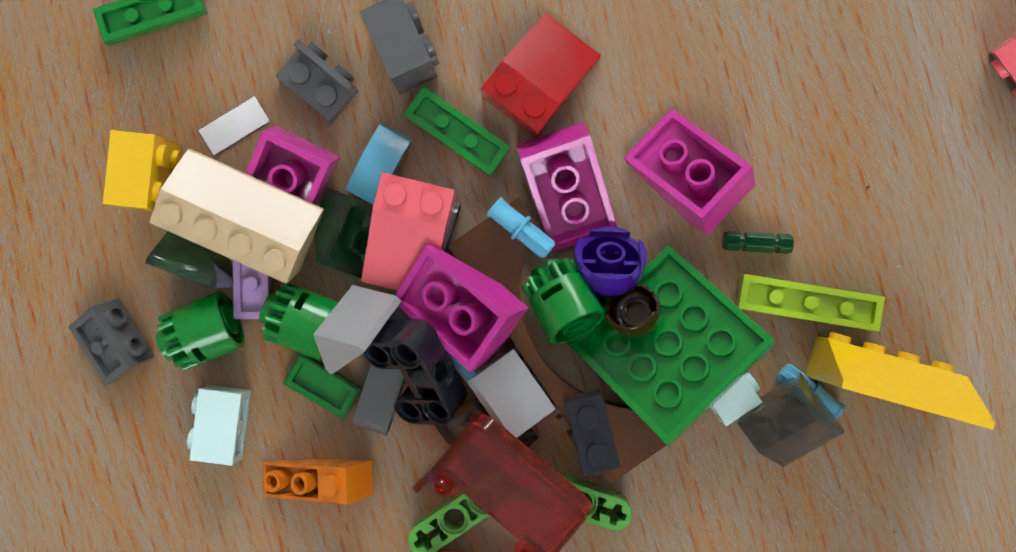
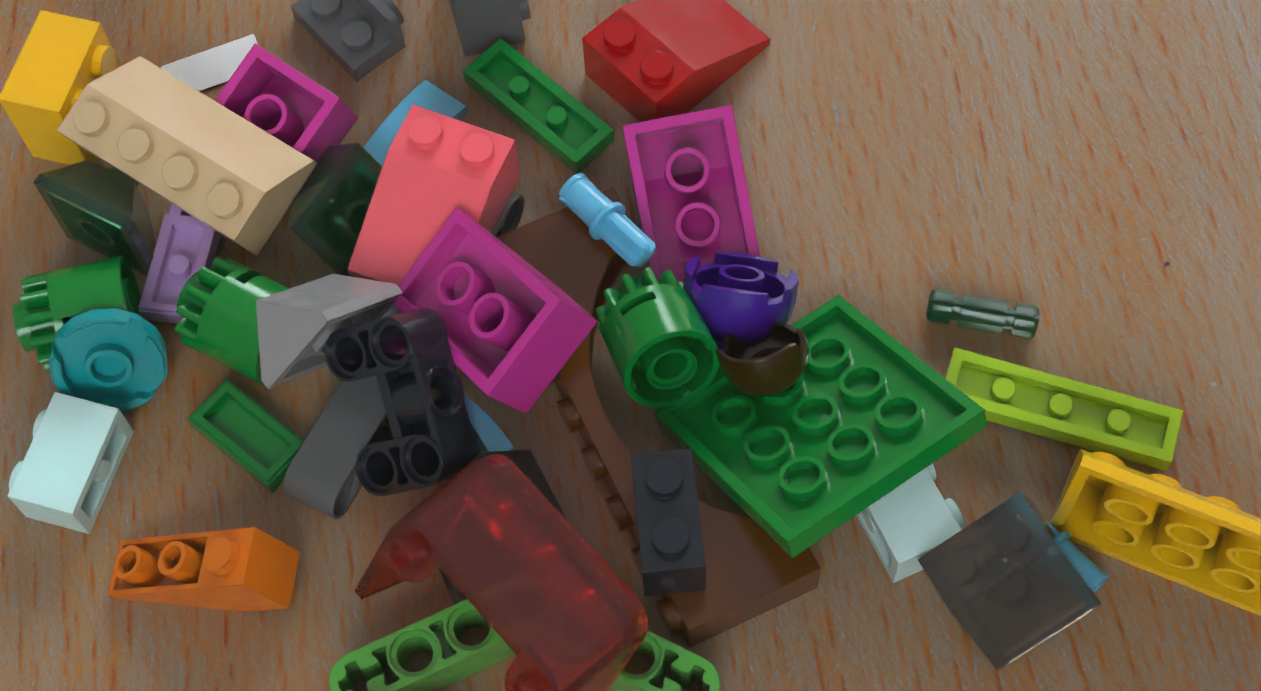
camera: 10 degrees right, 25 degrees down
light grey slope [467,349,555,443] -> none
dark pink slope [624,109,755,236] -> none
none -> teal tile [49,308,168,412]

